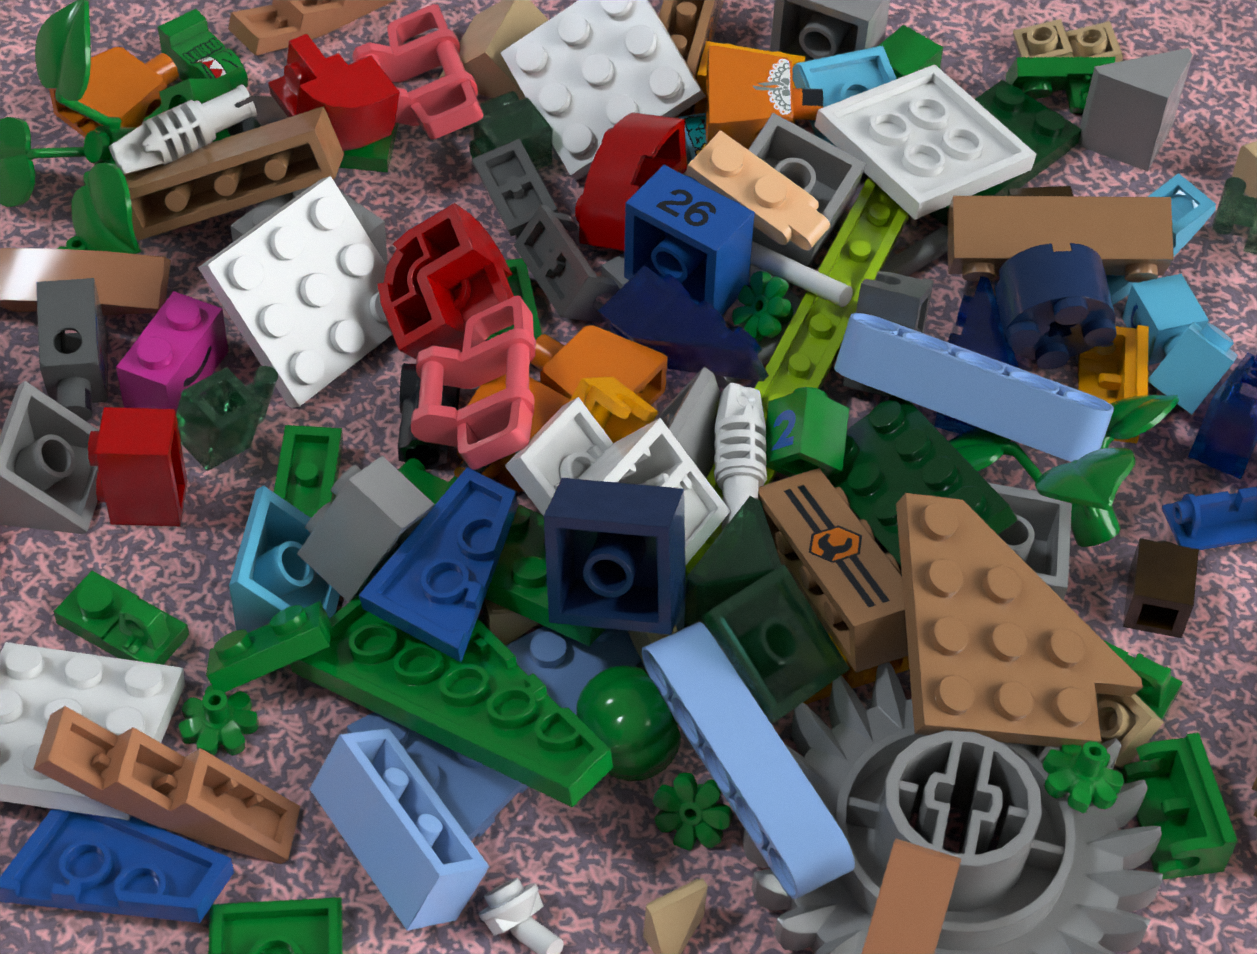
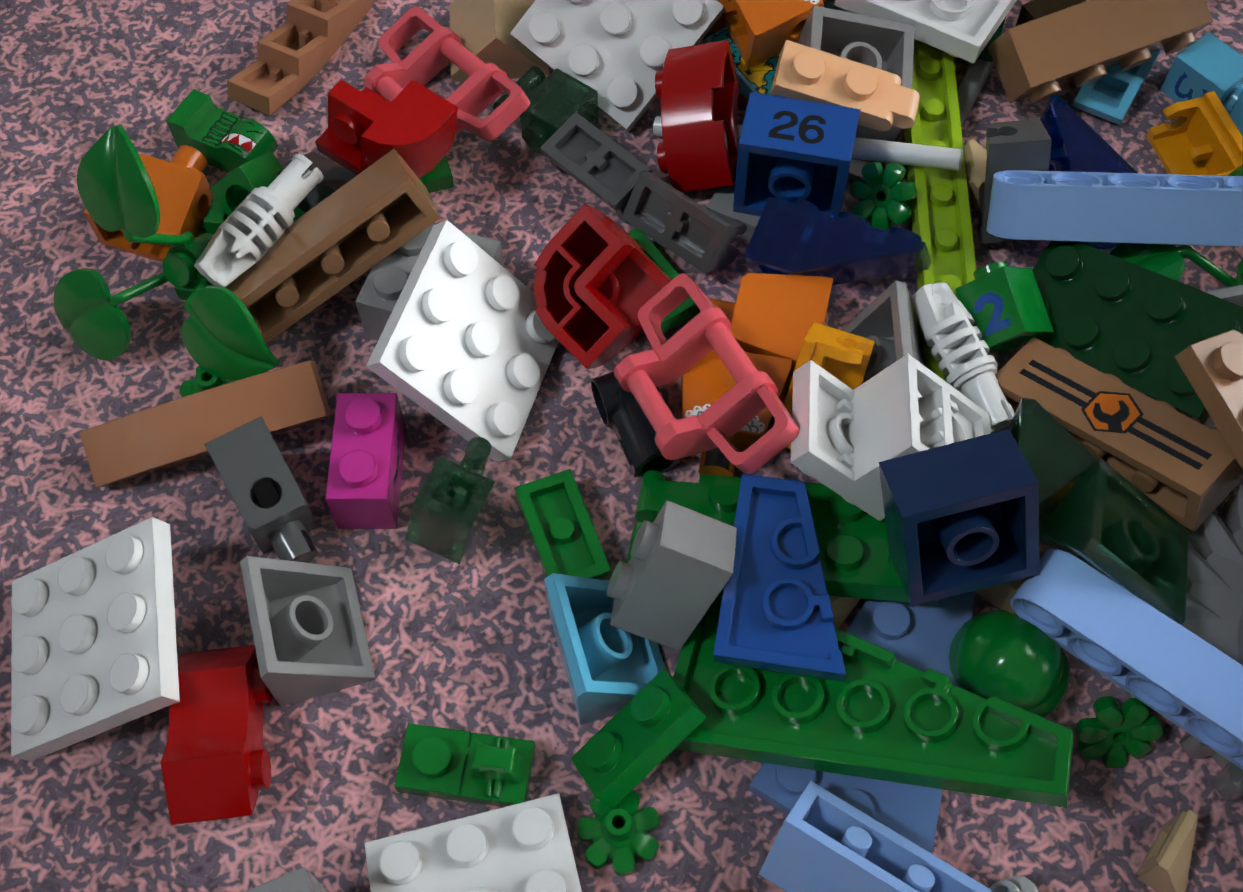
camera: 20 degrees left, 10 degrees up
red brick [88,407,188,527] -> none
dark blue brick [994,243,1117,369] -> none

